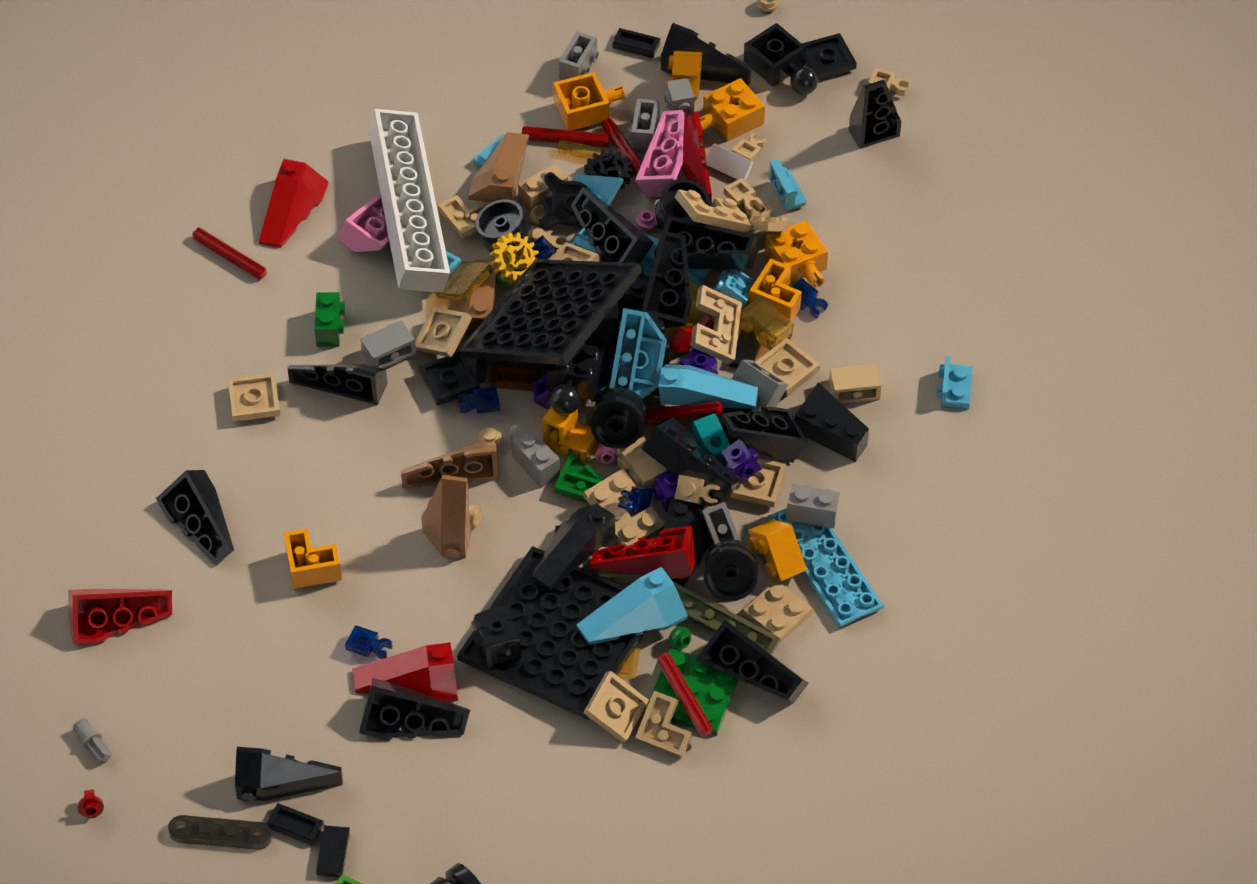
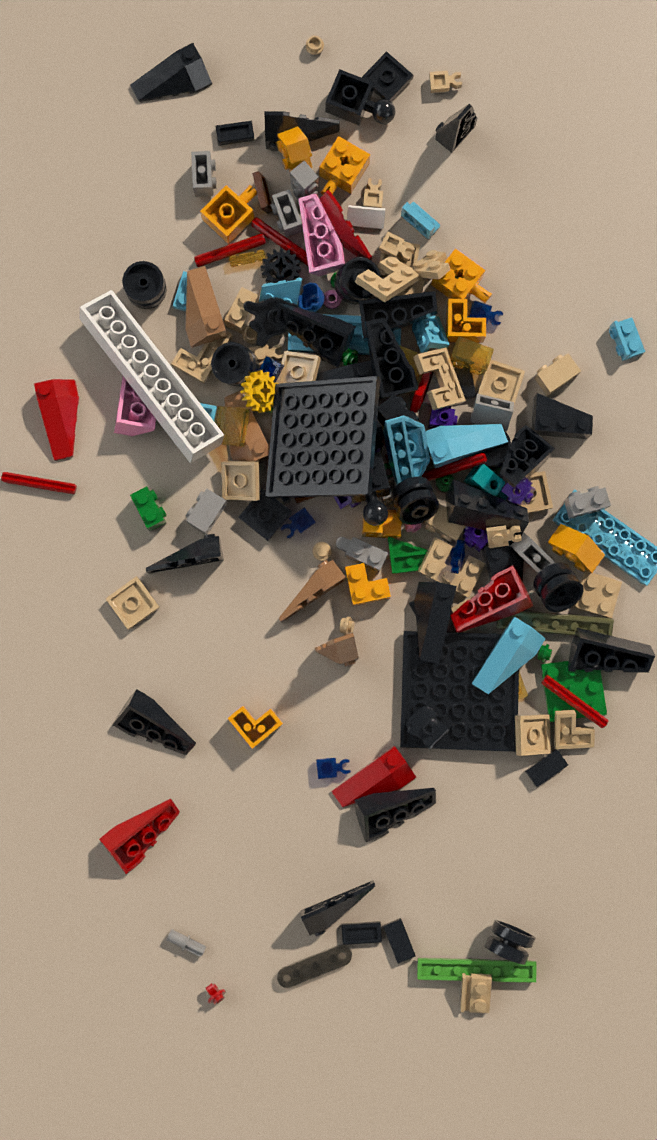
camera: 30 degrees left, 30 degrees up
none -> black wheel [122,261,167,309]
none -> reddish brown tile [252,171,273,214]
none -> blue hair [298,283,325,312]
none -> light orange brick [345,563,391,606]
none -> black tile [525,749,568,787]

